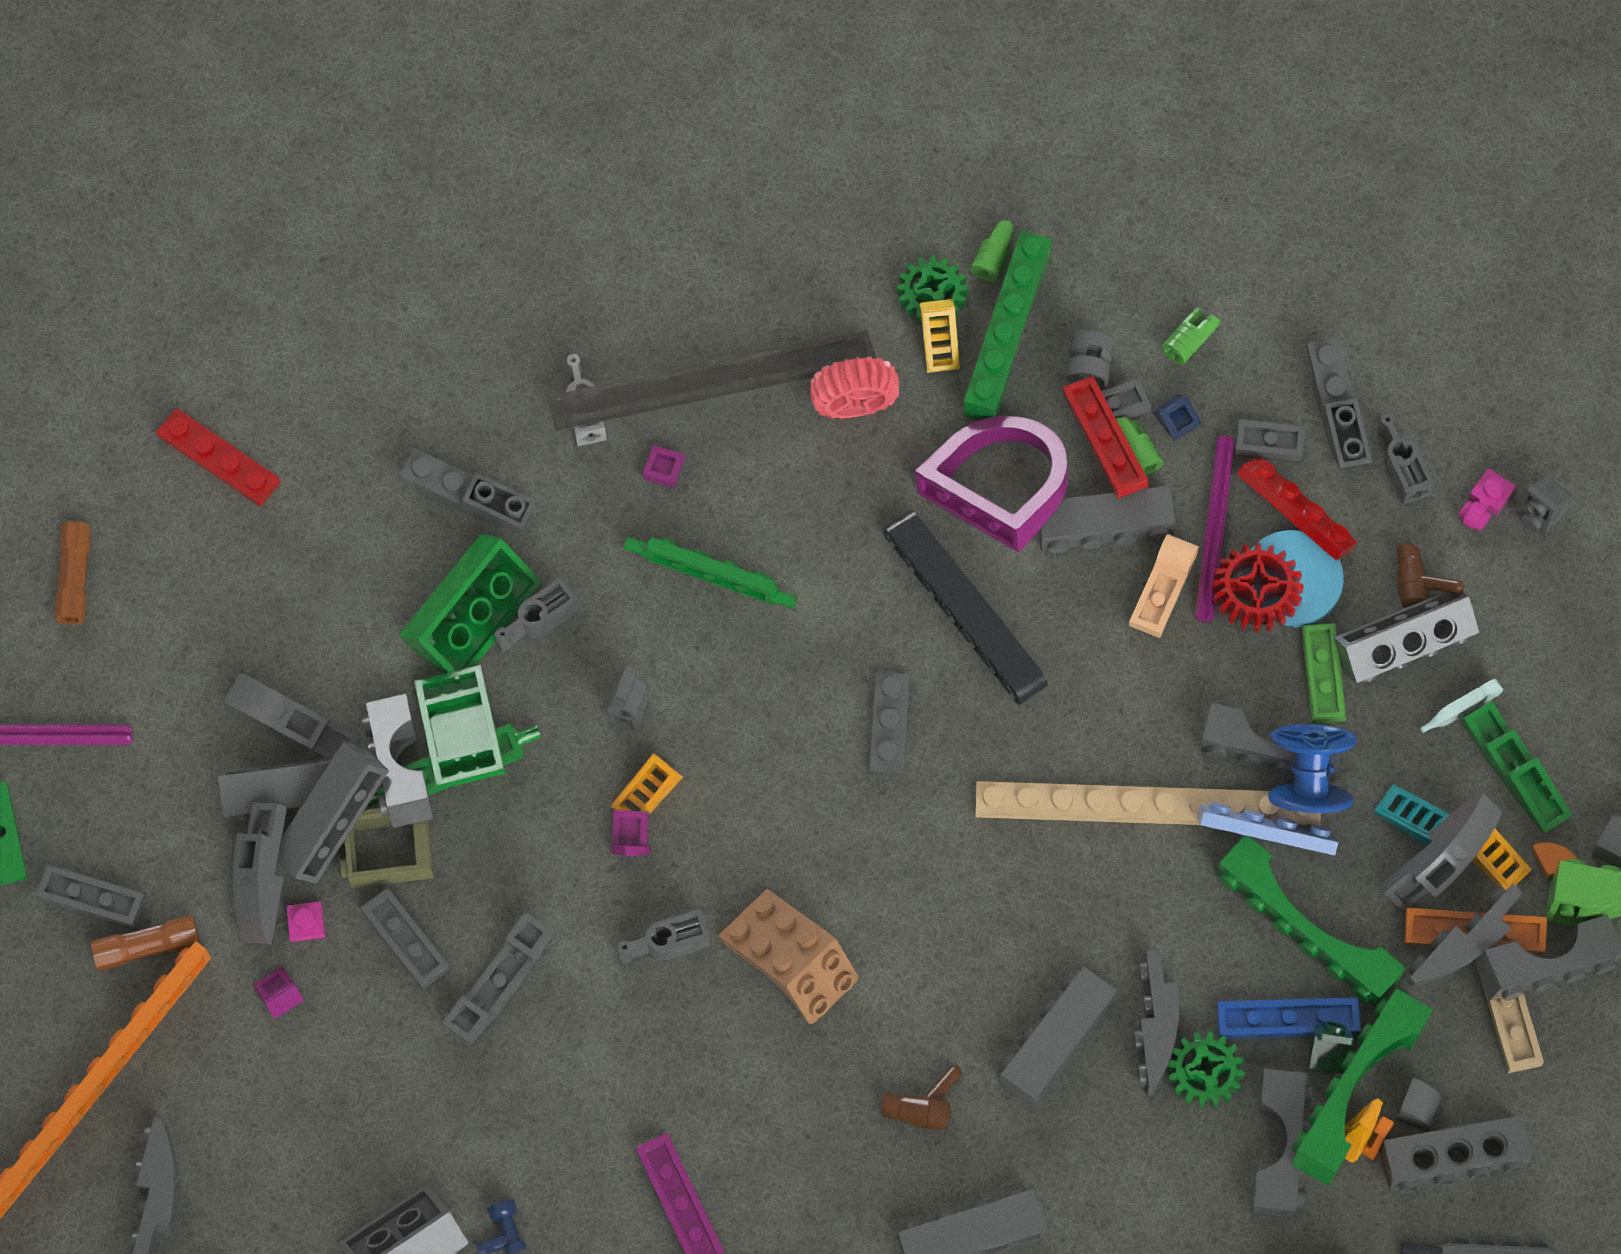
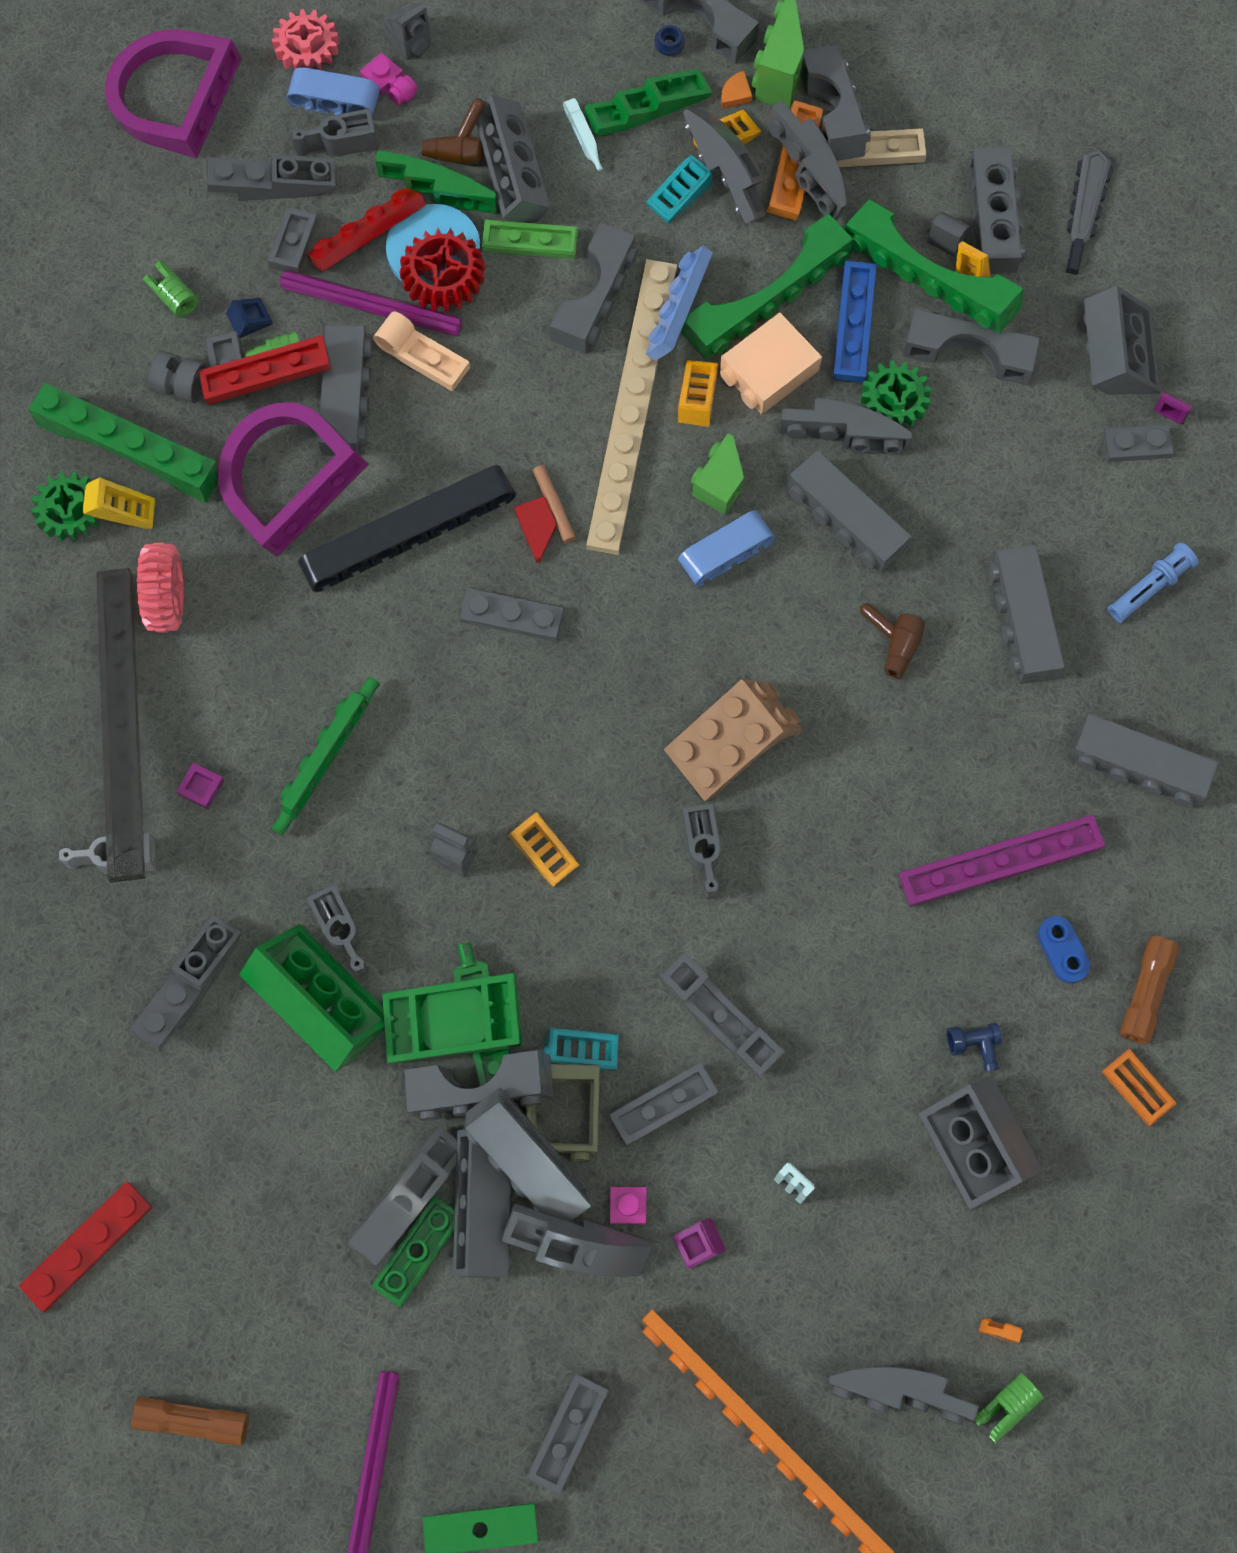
camera: 85 degrees left, 5 degrees up
dark orange axle [91,915,200,971] -> none
magenta tile [609,810,651,856] -> none
bright green hinge [970,220,1014,282] -> none
blue piece [1268,724,1357,813] -> none
dark green bracket [1307,1022,1354,1074] -> none
none -> magenta window [105,29,242,159]
none -> coral gear [272,9,340,71]
none -> medium blue beam [286,67,380,118]
none -> green tile [371,1196,455,1308]
none -> green slope [375,150,497,214]
none -> red tile [514,496,556,563]
none -> nougat piece [533,465,576,544]
none -> teal slope [544,1028,619,1070]
none -> dark blue plate [654,25,685,56]
none -> light orange slope [678,360,718,427]
none -> medium blue beam [678,510,775,587]
none -> bright green slope [691,433,744,515]
none -> light nougat brick [720,313,822,415]
none -> light aqua tile [774,1163,815,1204]

